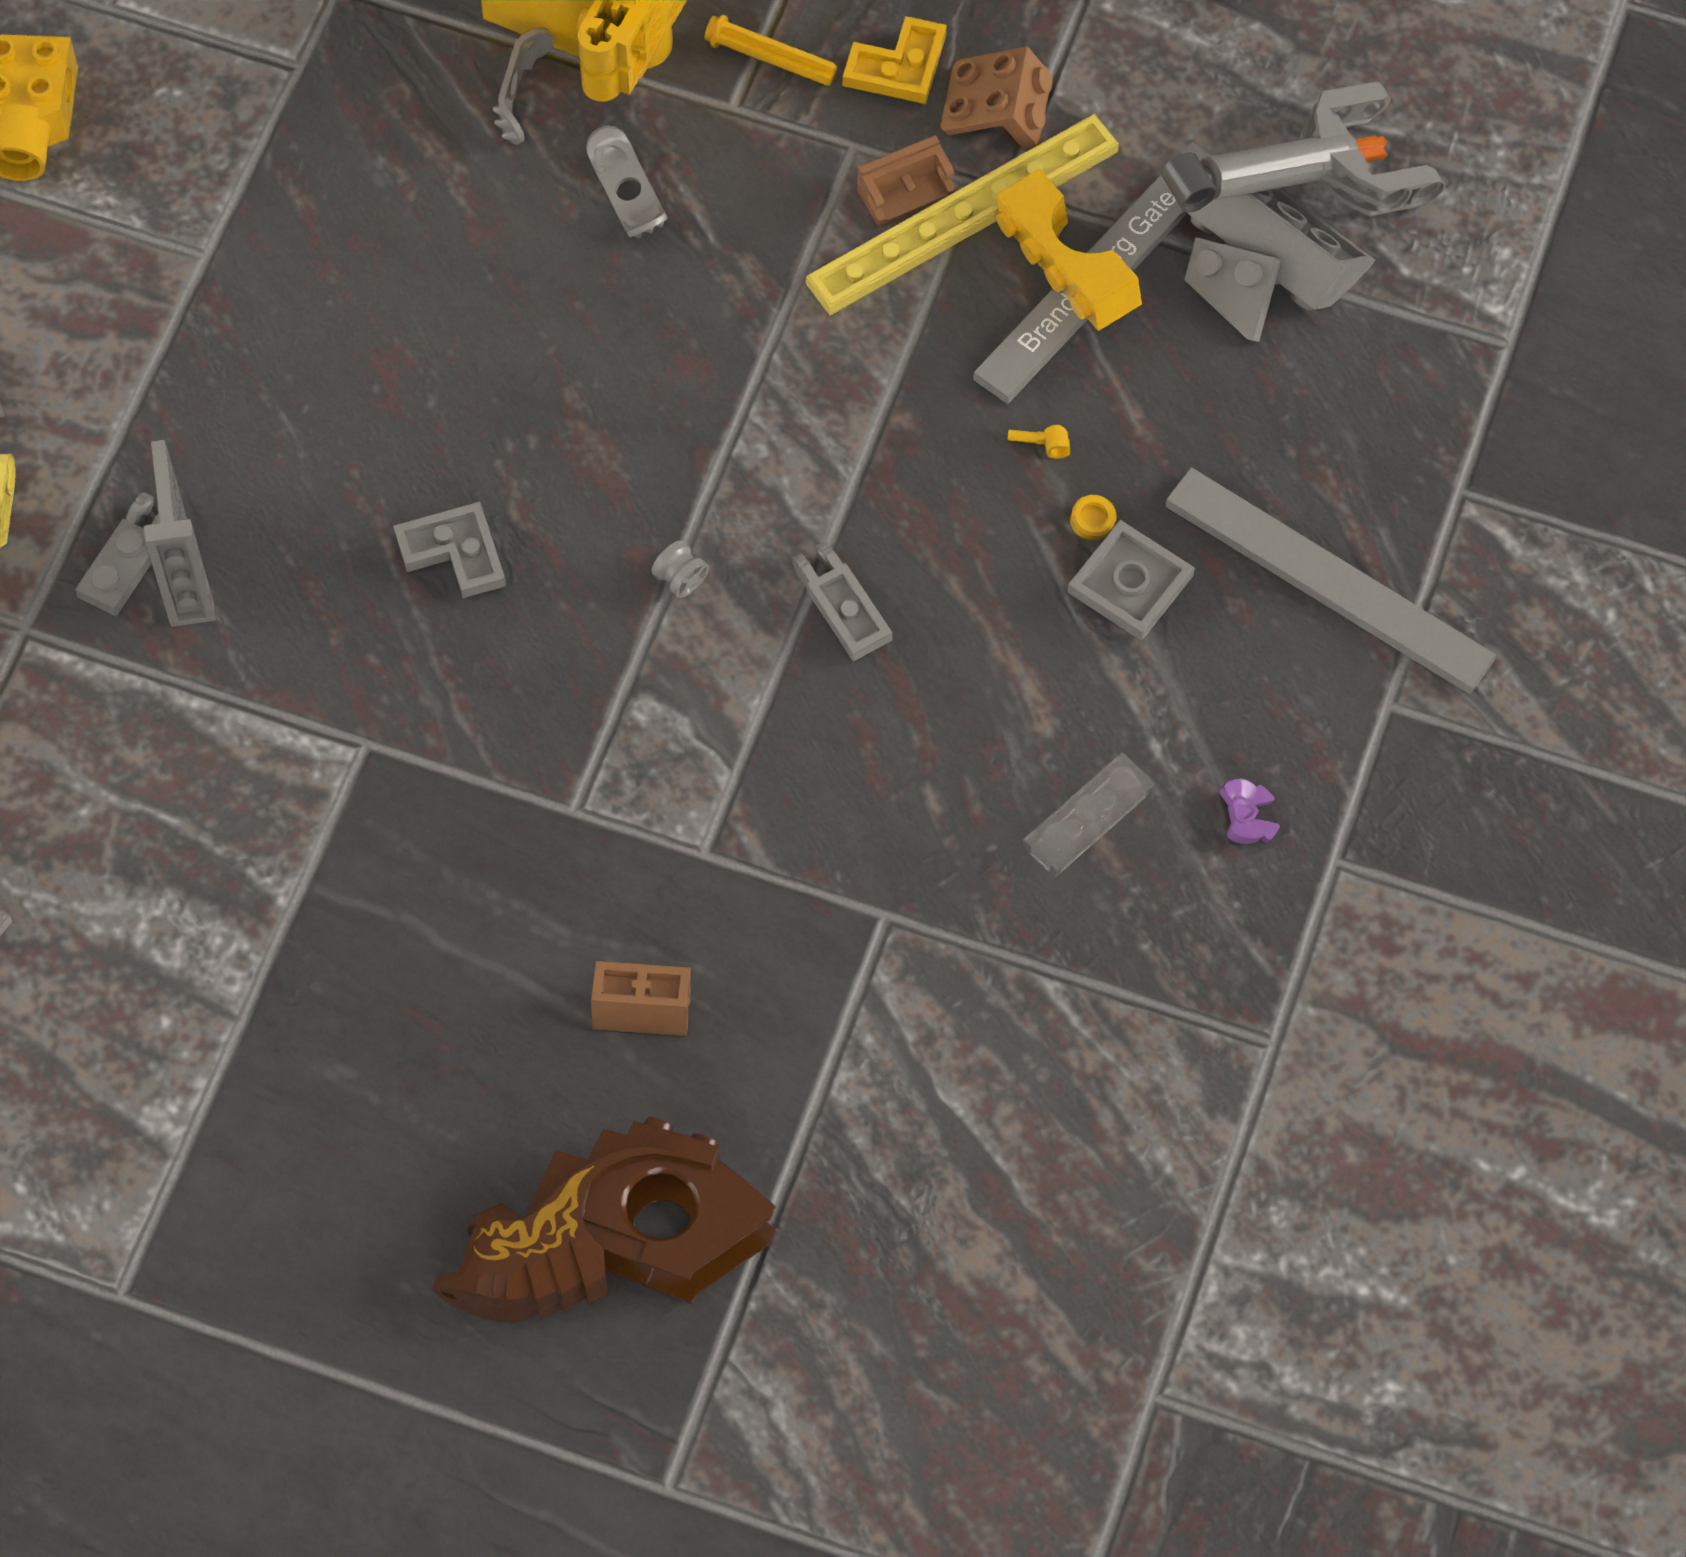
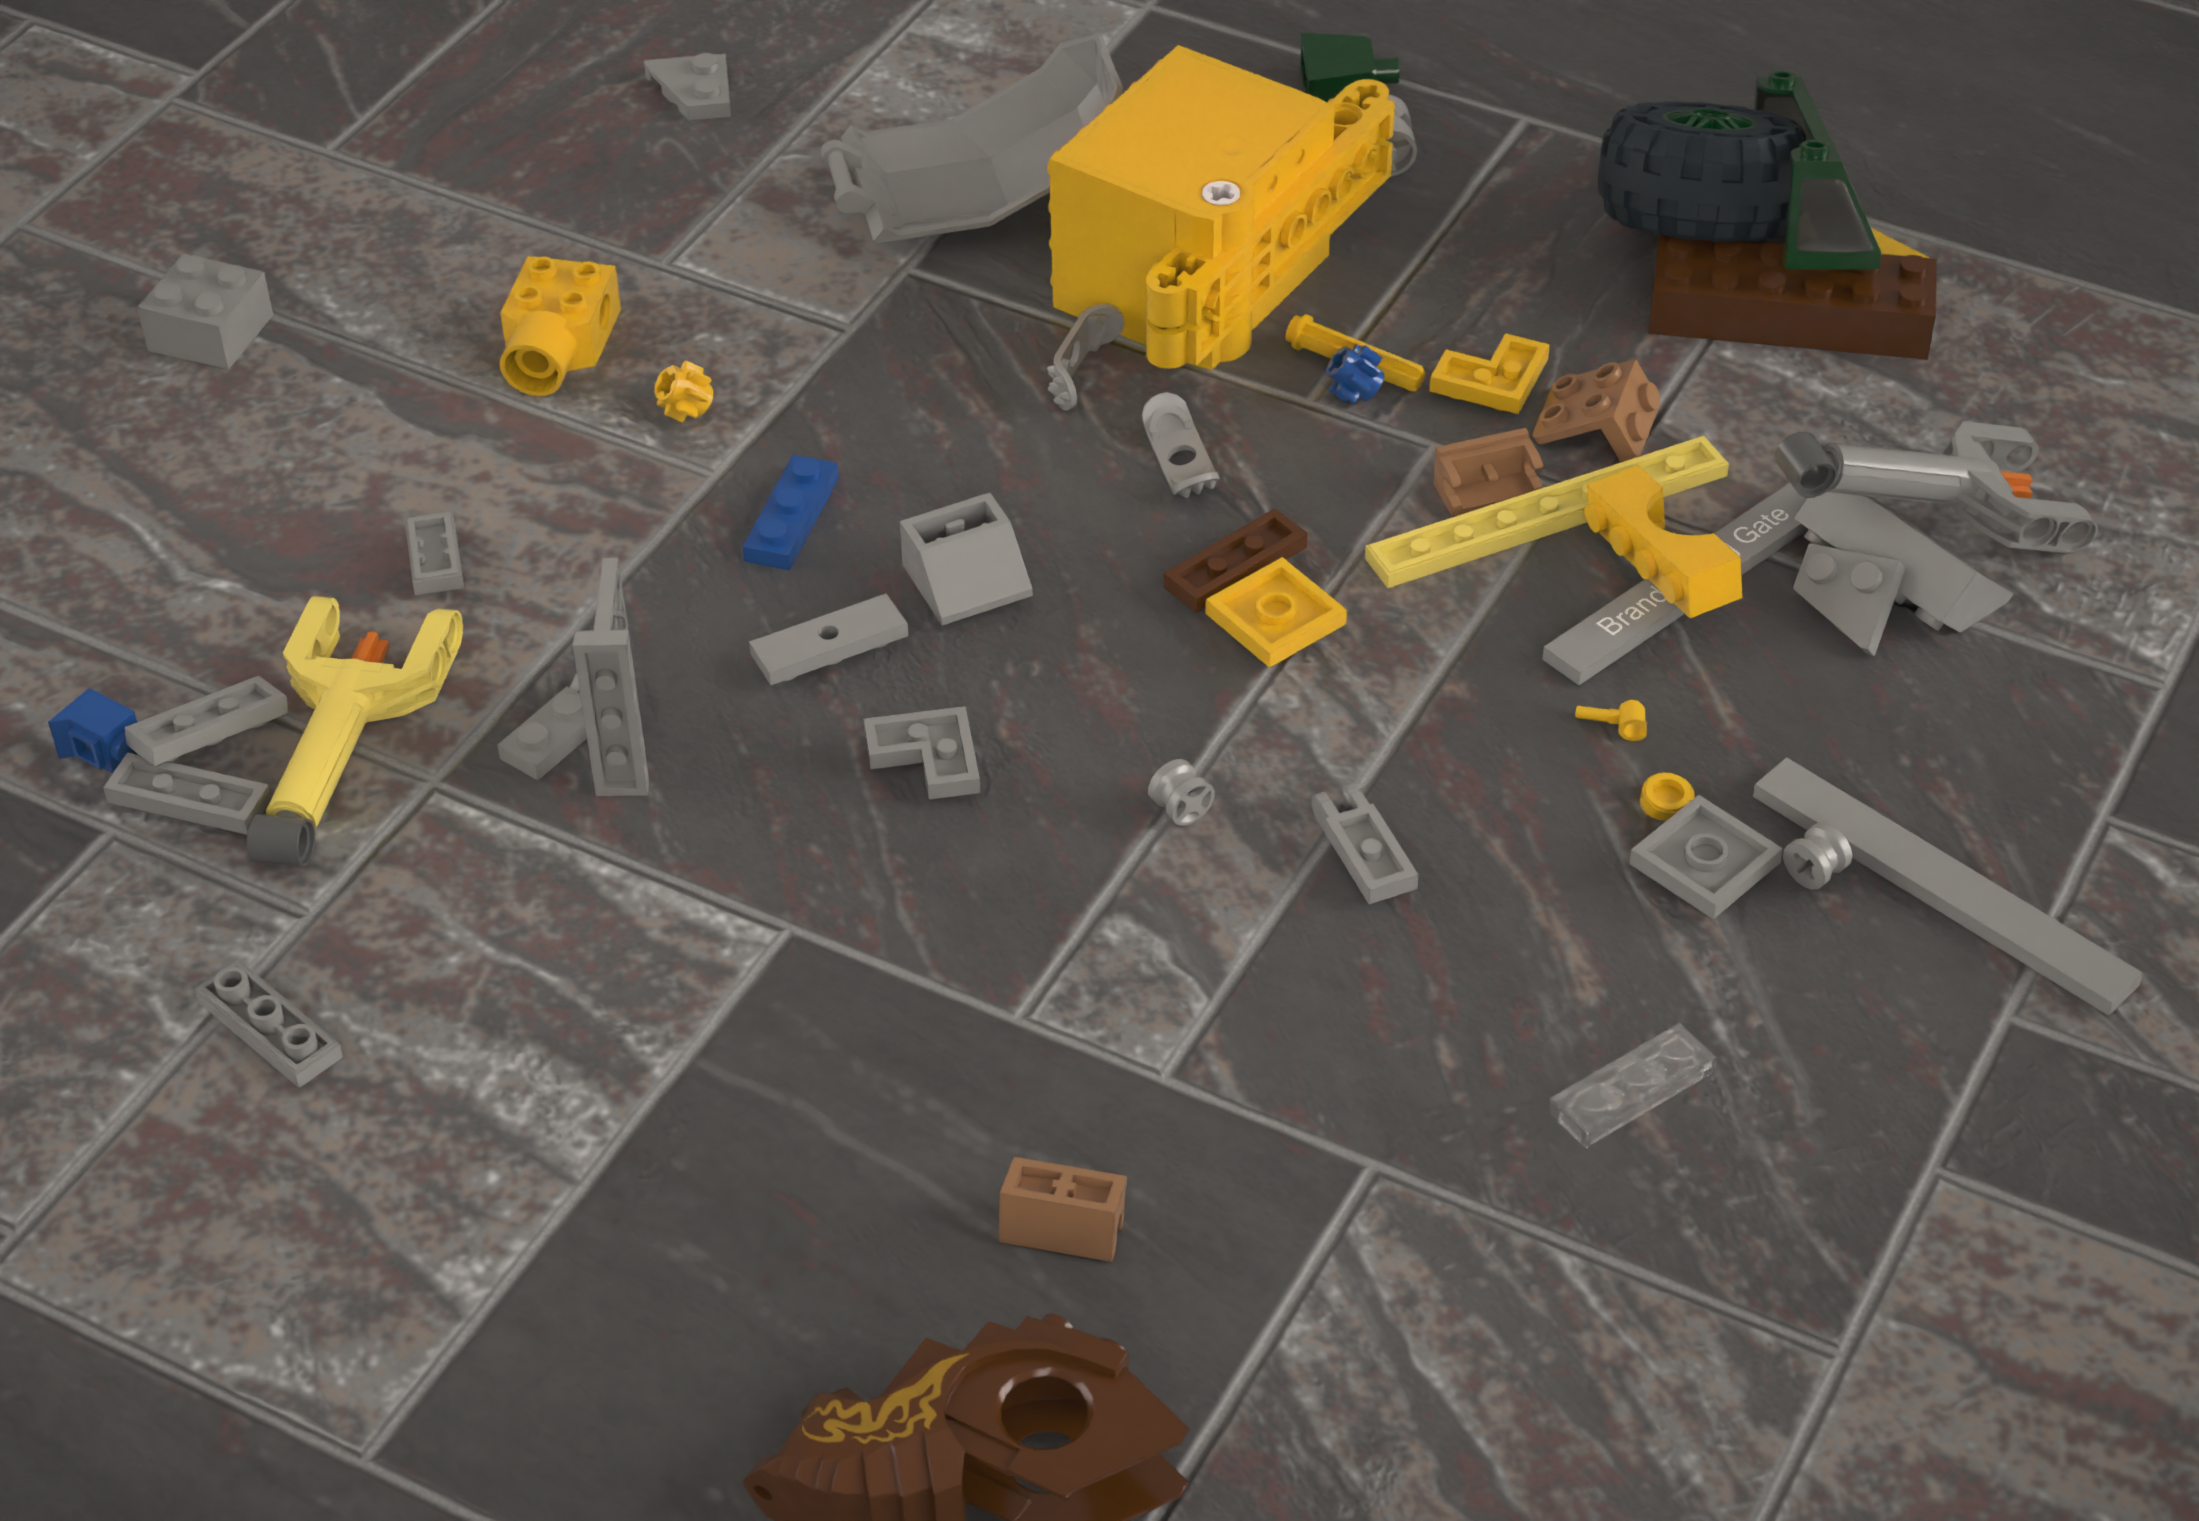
camera: 10 degrees right, 20 degrees down
medium lavender piece [1219,779,1280,844] -> none
none -> yellow gear [654,360,713,423]
none -> blue plate [742,455,839,570]
none -> light grey tile [749,593,908,685]
none -> light grey slope [900,492,1033,626]
none -> reddish brown plate [1164,508,1308,613]
none -> yellow plate [1205,557,1347,668]
none -> blue gear [1326,344,1384,404]
none -> light grey wheel [1783,822,1853,890]

